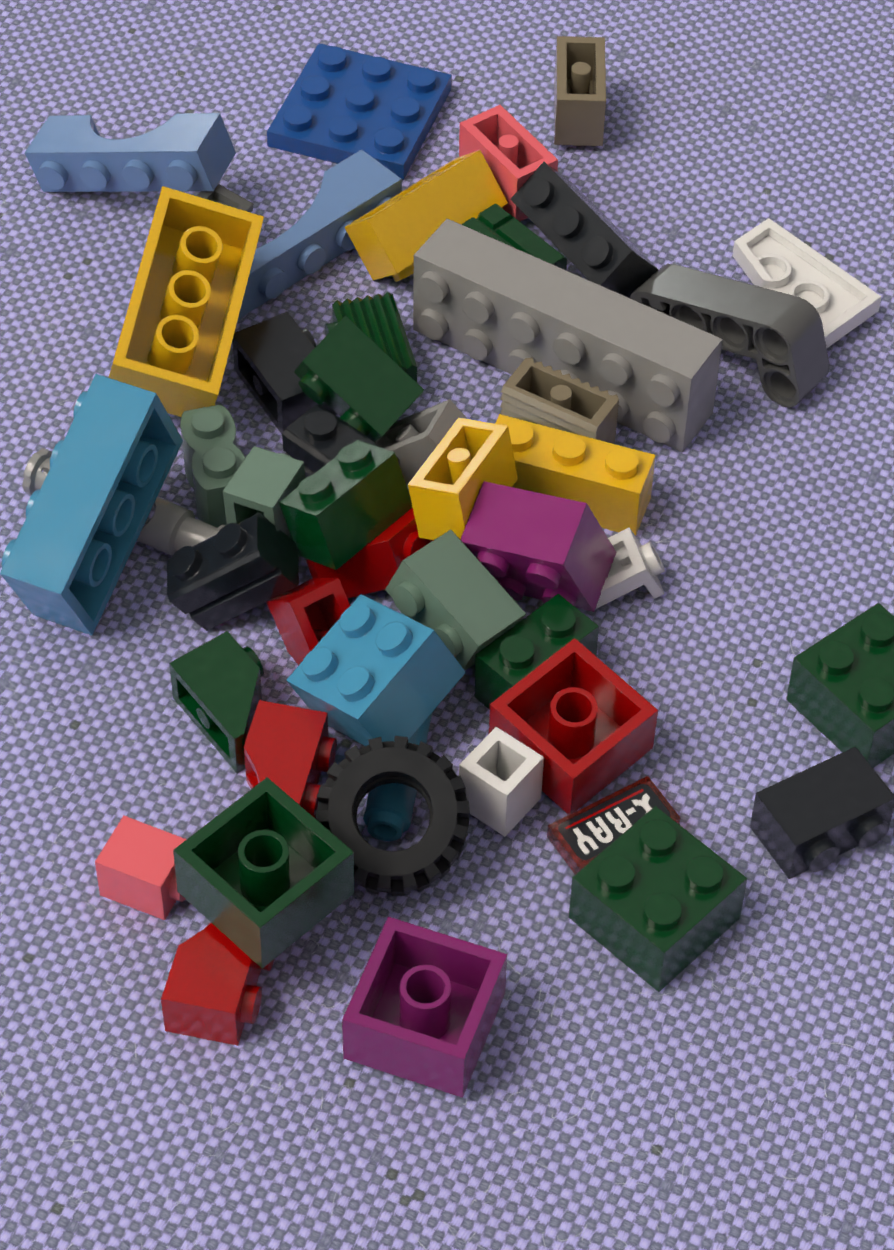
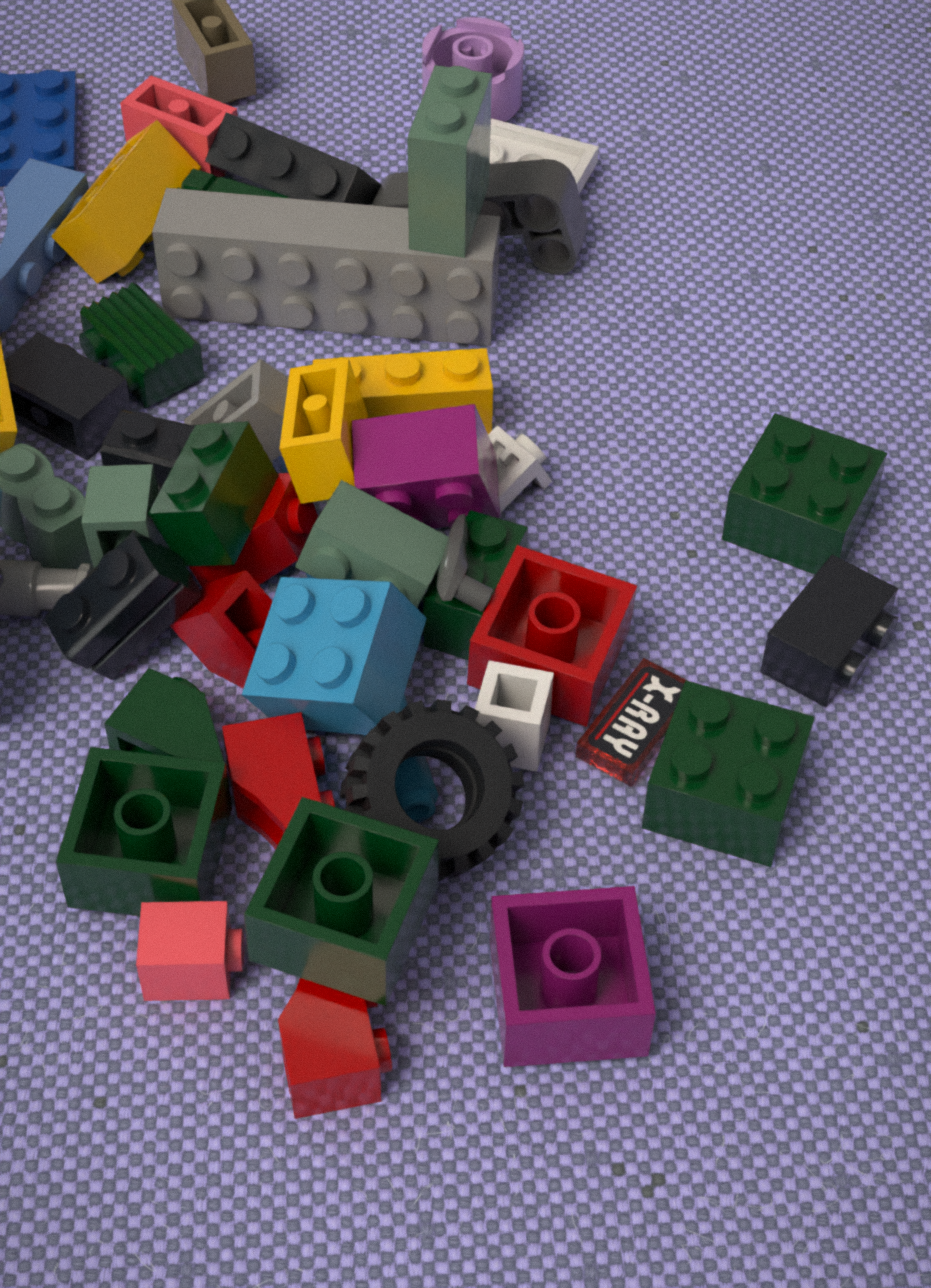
camera: 25 degrees left, 0 degrees up
dark green brick [294,315,424,442] -> none
dark tan brick [500,357,619,444] -> none
none -> dark green brick [56,747,232,916]
none -> sand green brick [407,65,492,258]
none -> lavender brick [422,17,524,122]
none -> dark grey bar [437,514,493,612]

